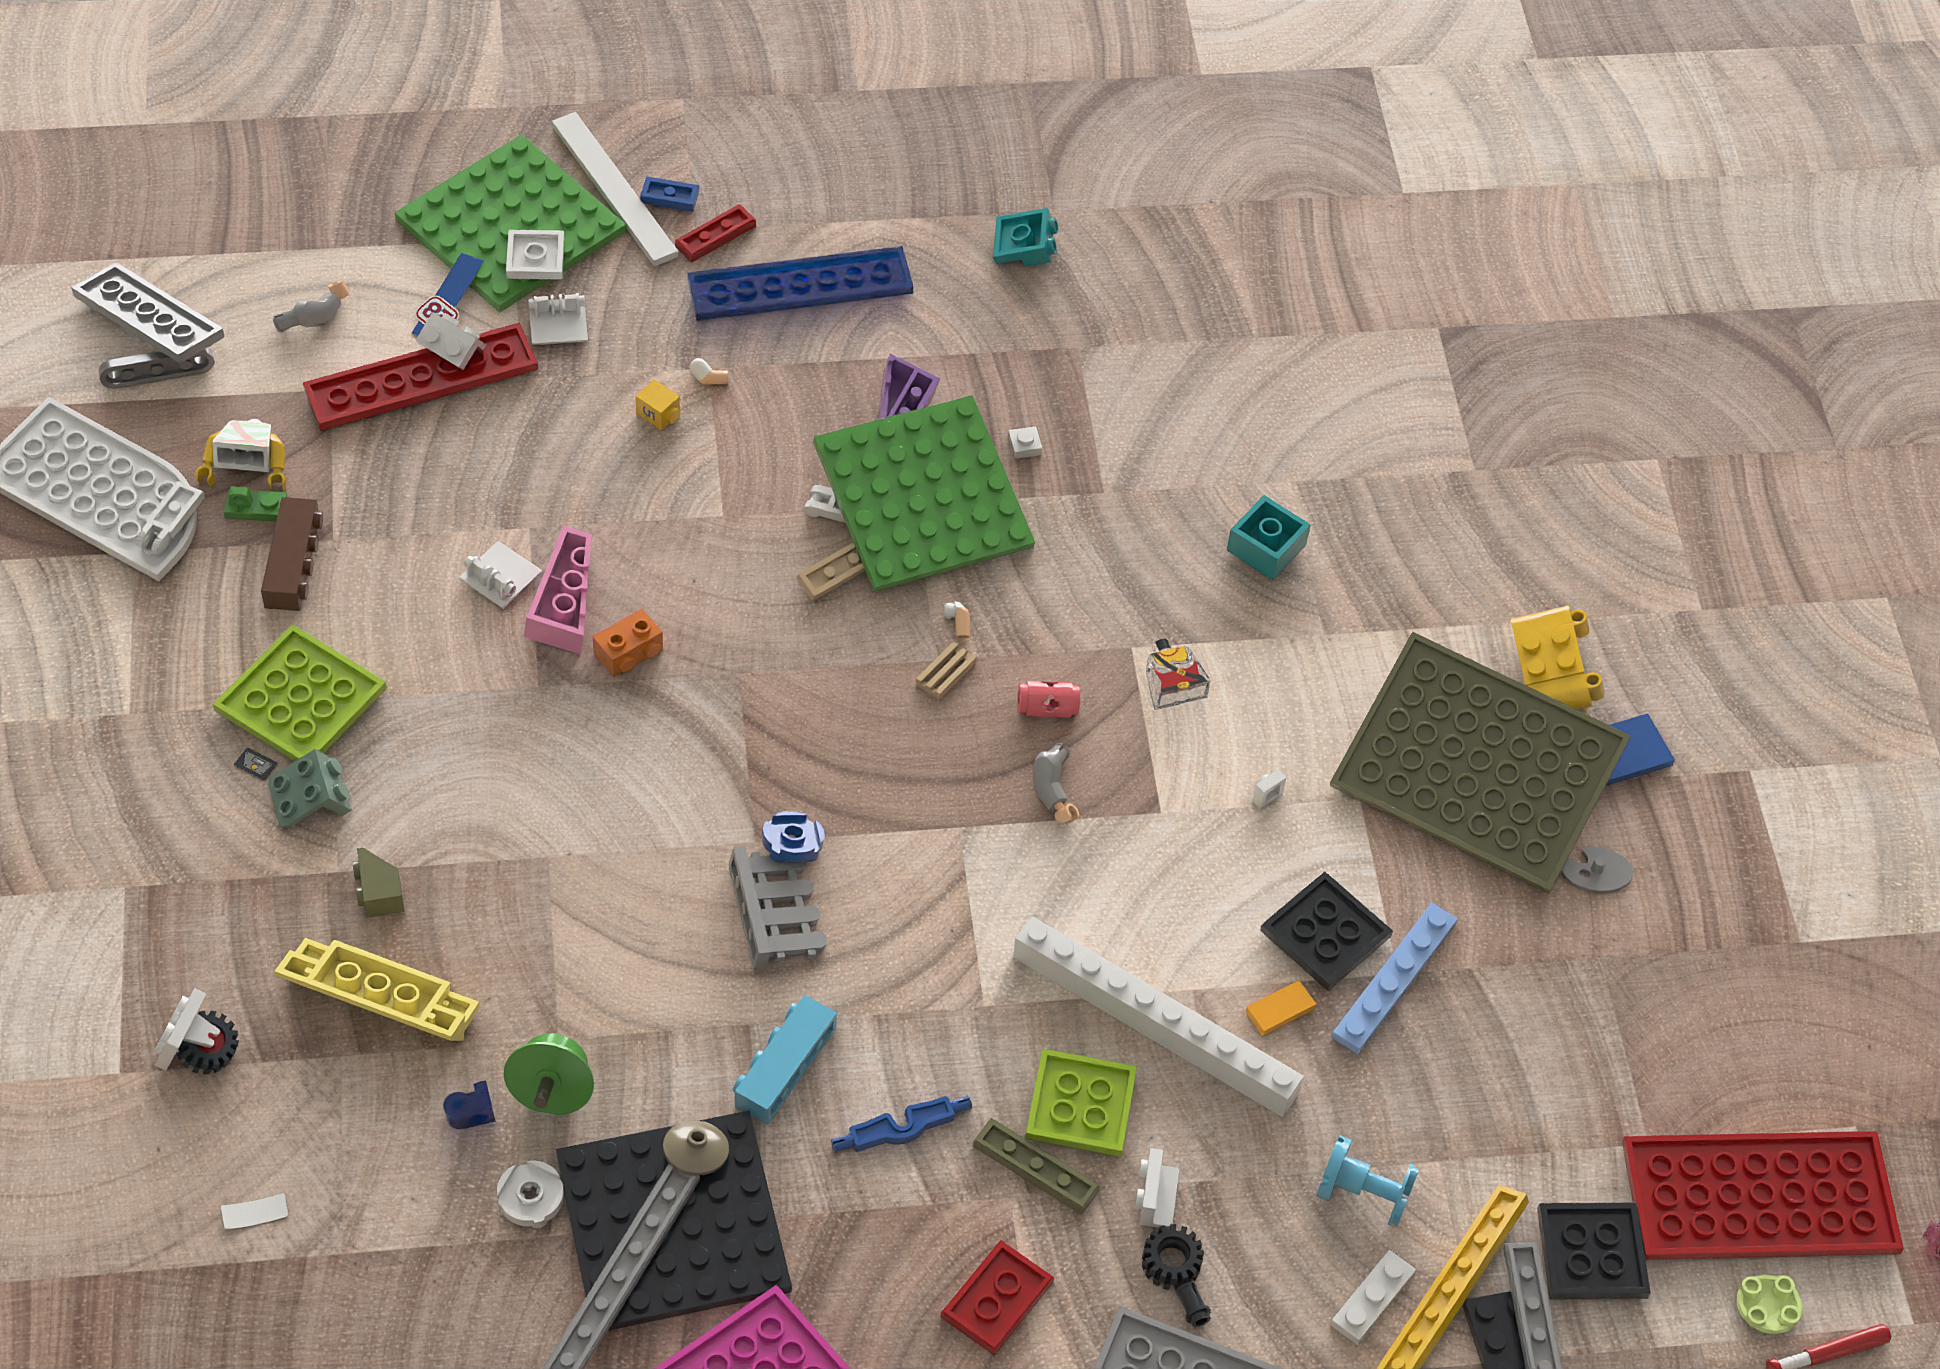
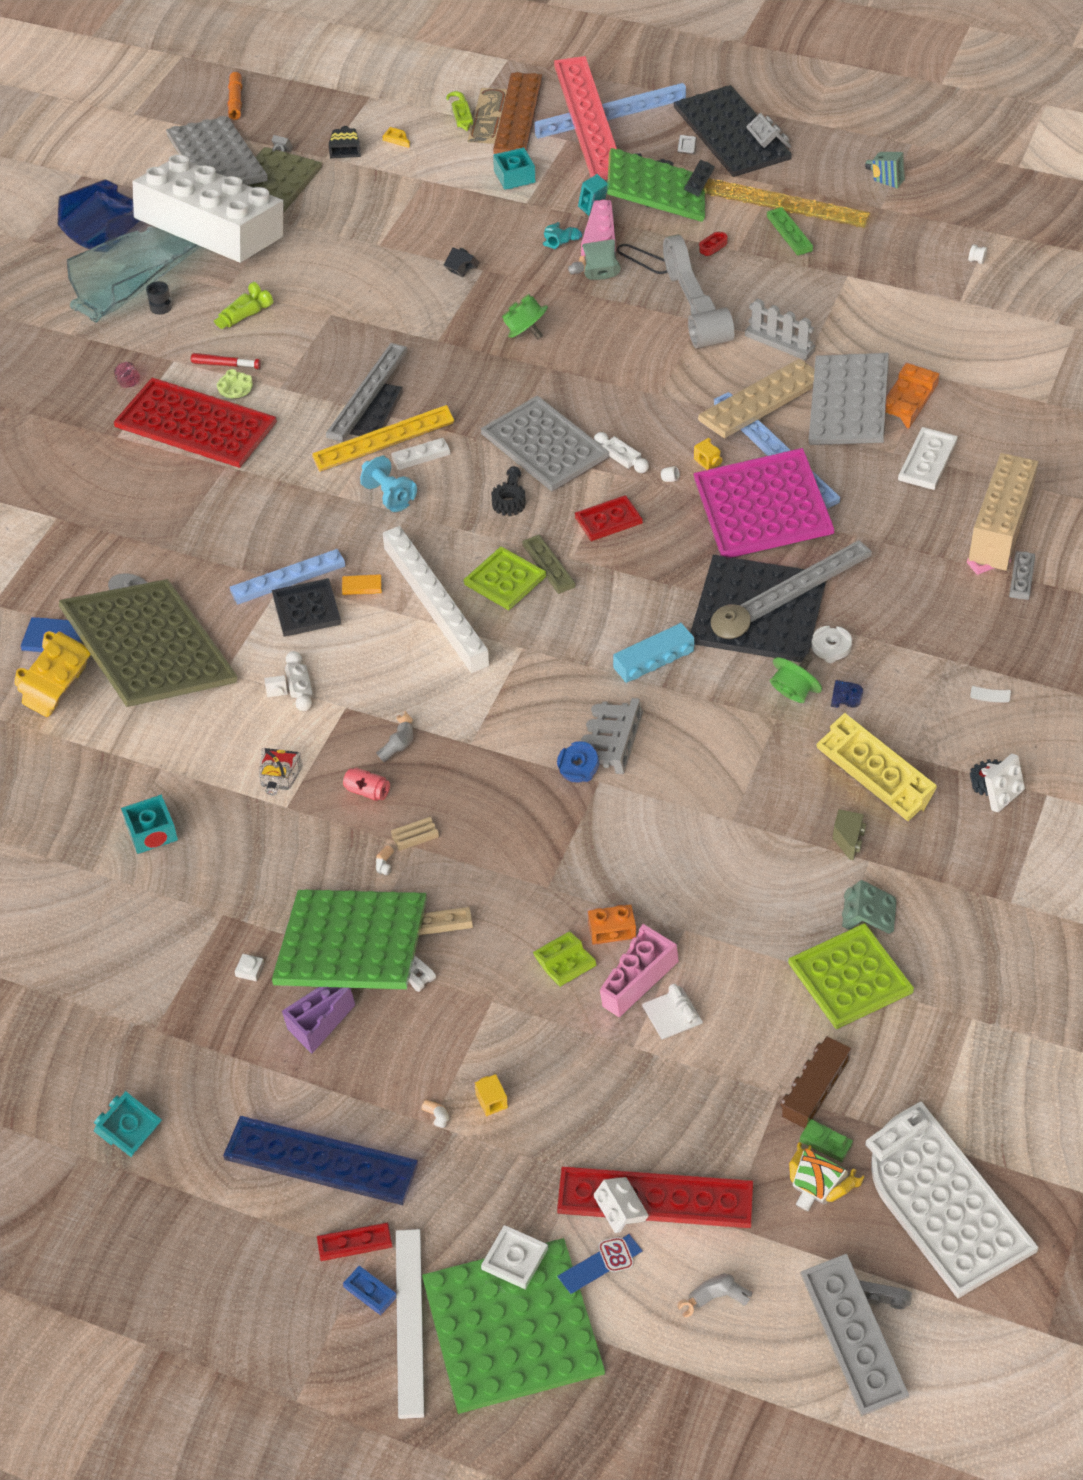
camera: 145 degrees left, 5 degrees down
black sticker [234,748,277,780] -> none
white hinge [528,293,588,345] -> none
blue piece [831,1095,972,1153] -> none
white bracket [1135,1148,1179,1229] -> none
black plate [1537,1202,1651,1300] -> none
none -> white plate [285,651,313,711]
none -> lime slope [533,931,597,987]

